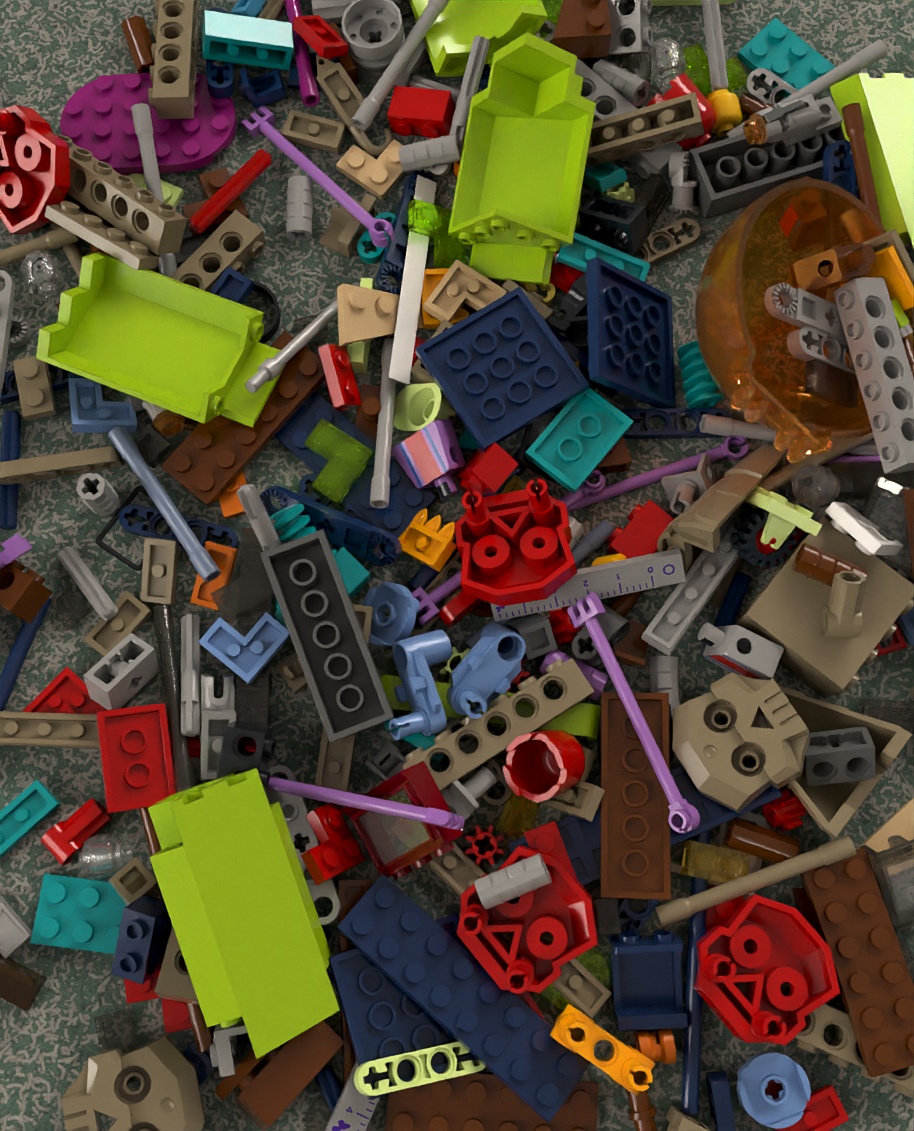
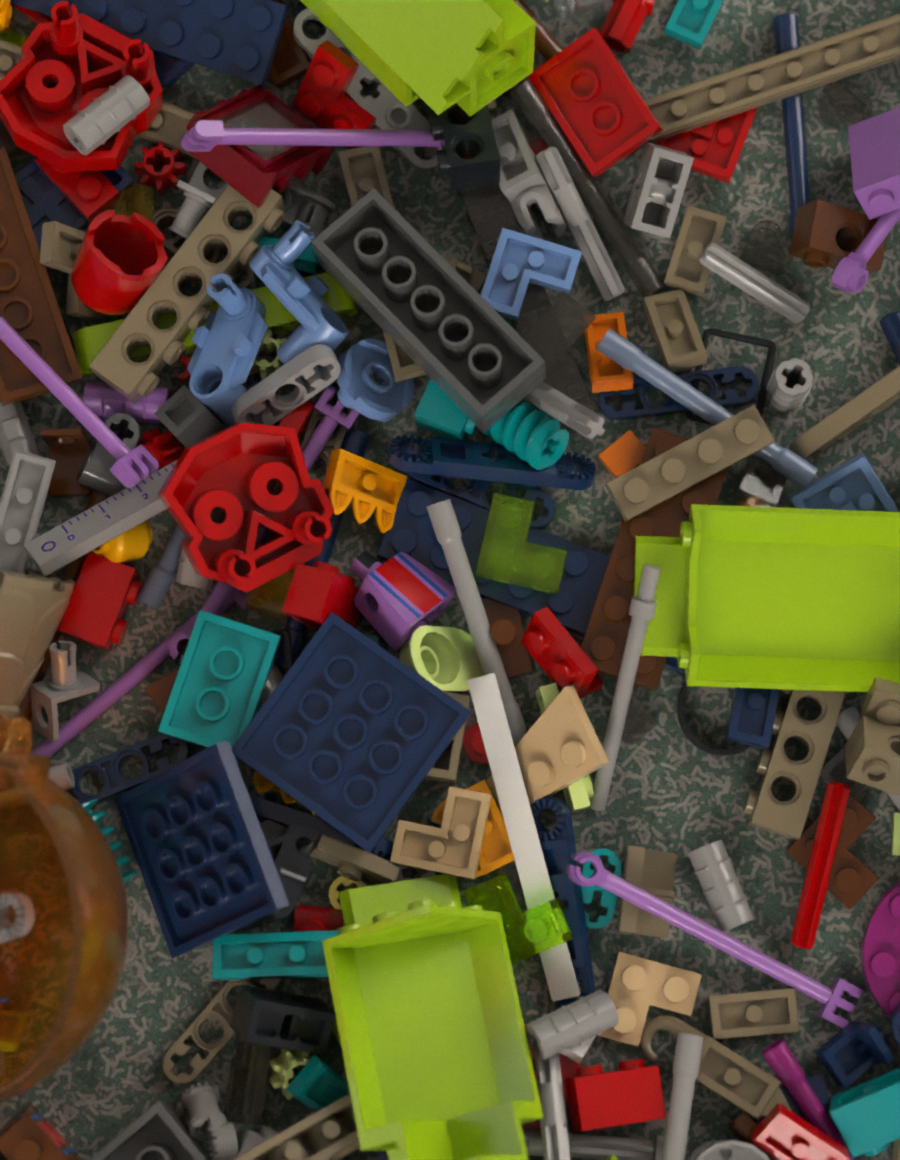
camera: 165 degrees right, 5 degrees up
none -> light grey beam [231,344,341,425]
none -> dark tan plate [605,404,775,522]

